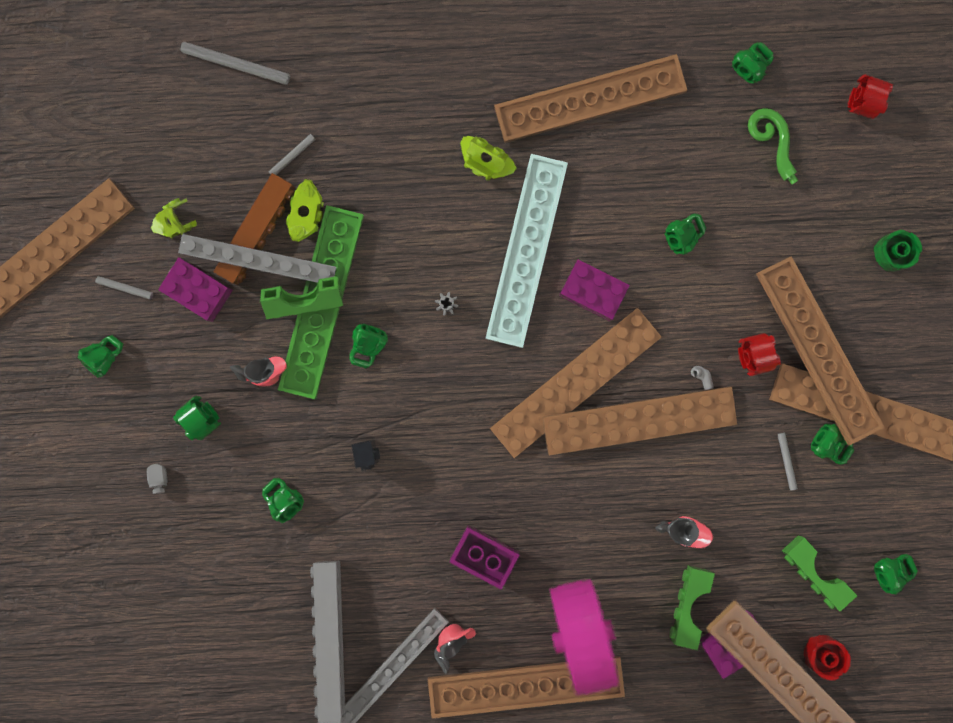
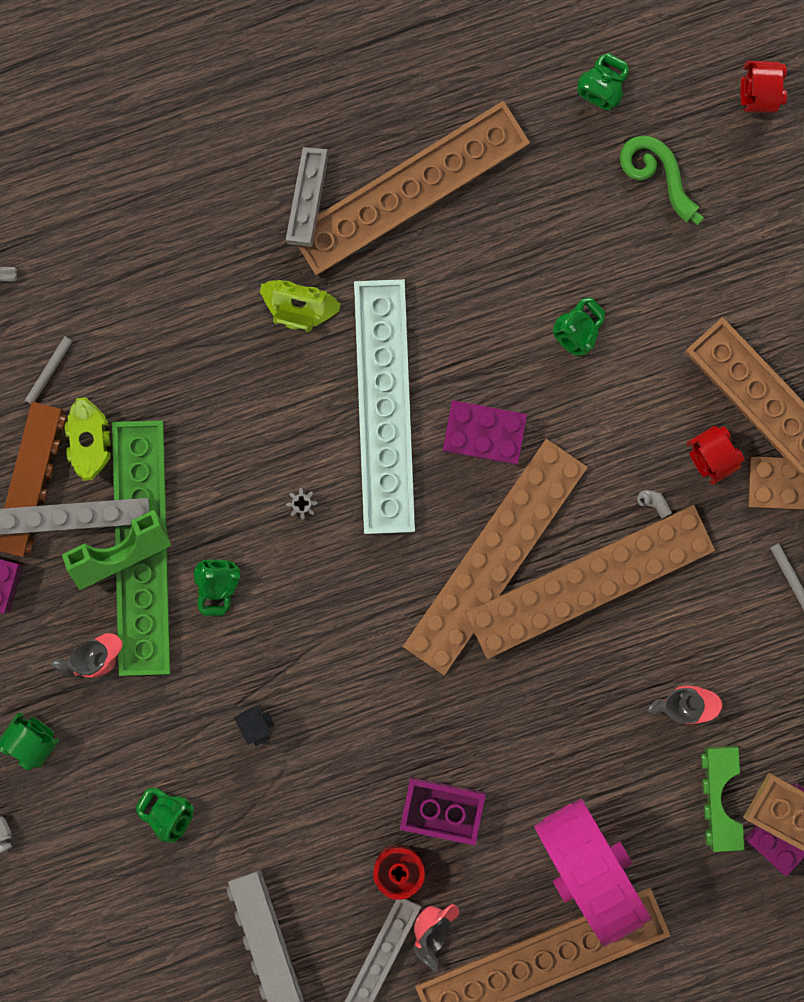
camera: 20 degrees left, 0 degrees up
none -> light grey plate [286,147,329,246]
none -> red brick [373,845,425,900]

